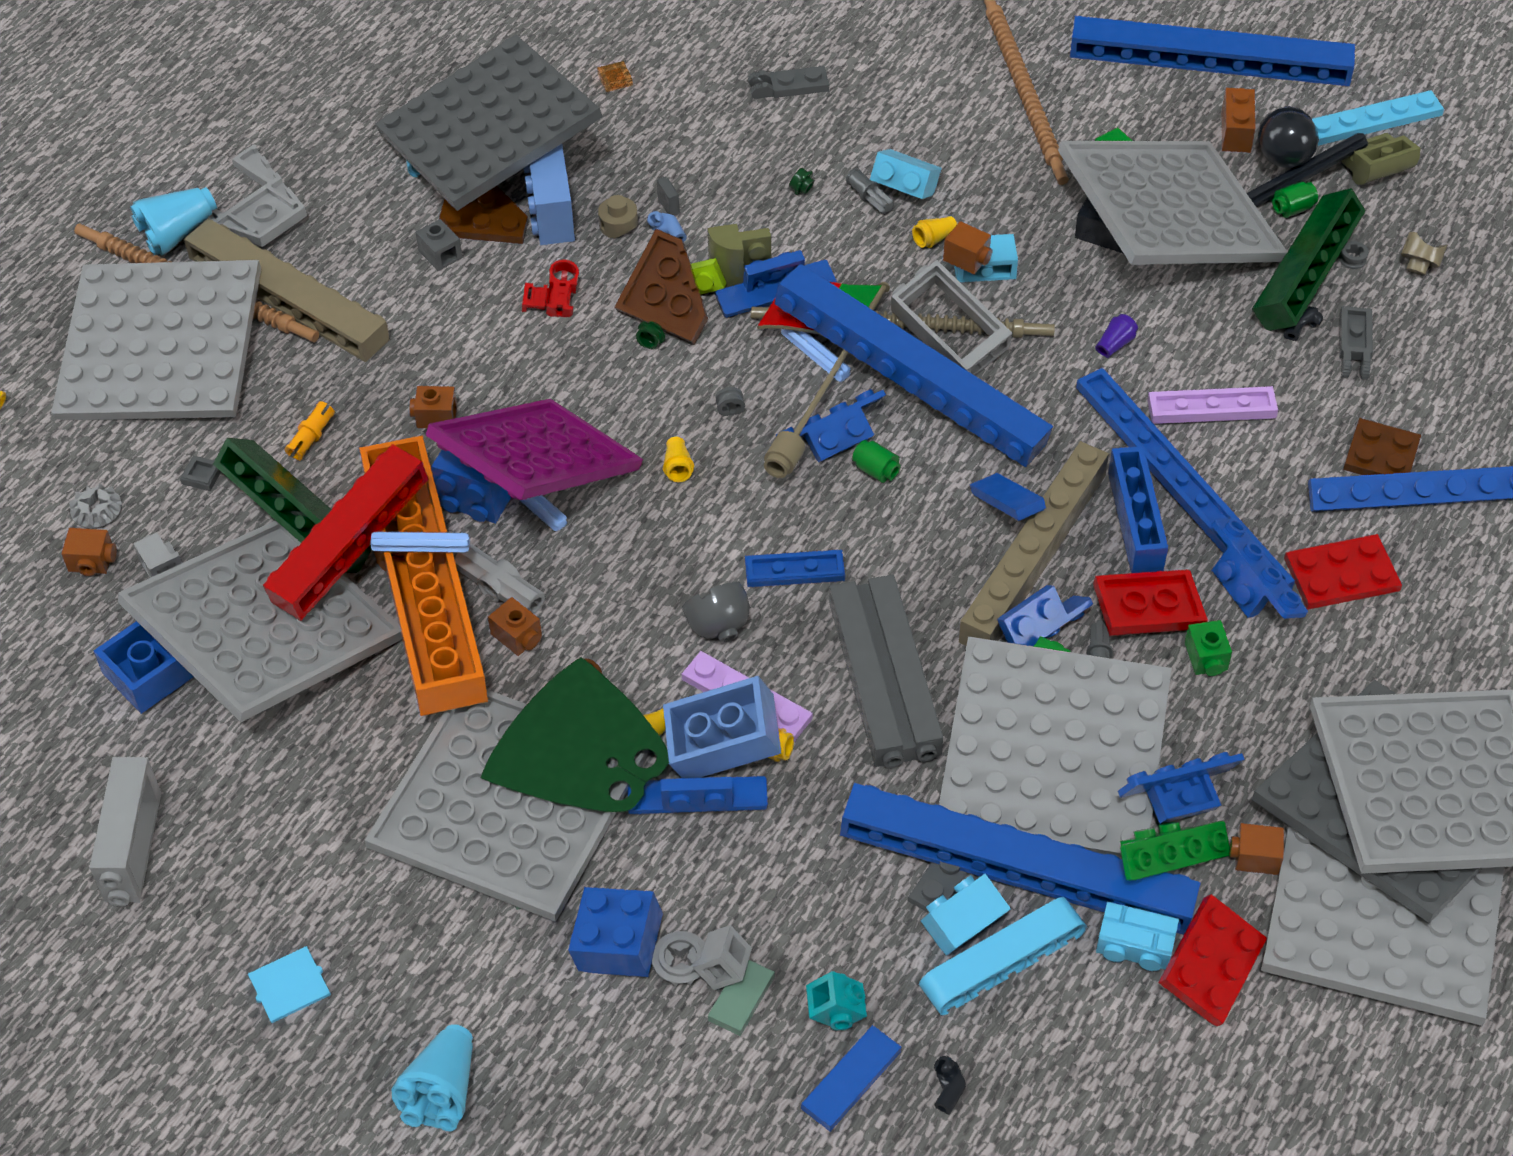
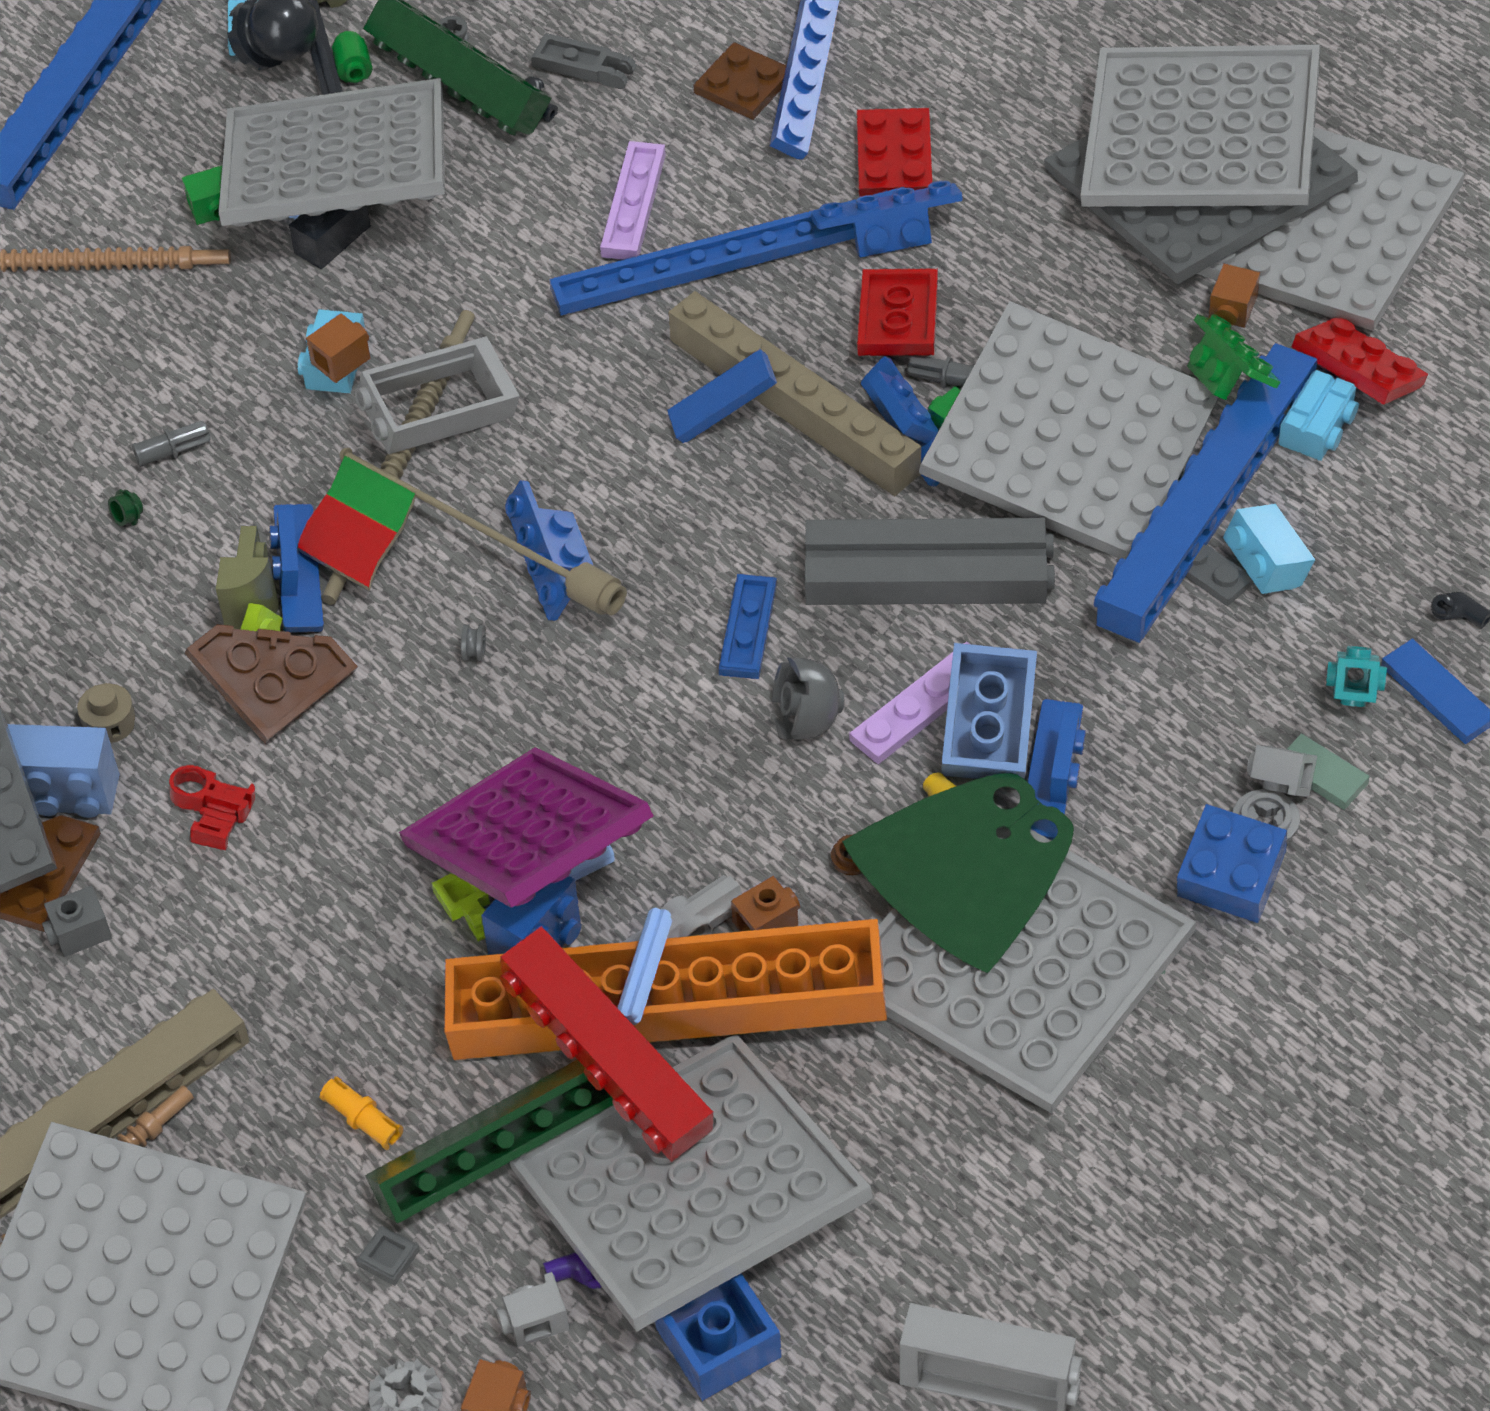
camera: 75 degrees left, 0 degrees up
medium azure piece [248,946,331,1023] -> none
medium azure cone [392,1024,473,1131] -> none
dark orange brick [409,386,457,429] -> none
dark green plate [636,321,665,350] -> none
medium blue arm [647,211,687,242] -> none
dark grey tile [657,176,680,216] -> none
yellow cone [663,436,694,482] -> none
blue brick [775,264,1053,467] -> none
light blue axle [781,329,851,382] -> none
green brick [852,440,901,483] -> none
medium azure brick [870,149,942,199] -> none
yellow cone [912,216,957,248] -> none
medium azure beam [919,897,1087,1015] -> none
dark purple cone [1095,314,1138,358] -> none
blue brick [1108,446,1168,573] -> none
blue bracket [1117,752,1245,824] -> none
green brick [1185,620,1232,676] -> none
dark orange brick [1221,88,1256,153] -> none

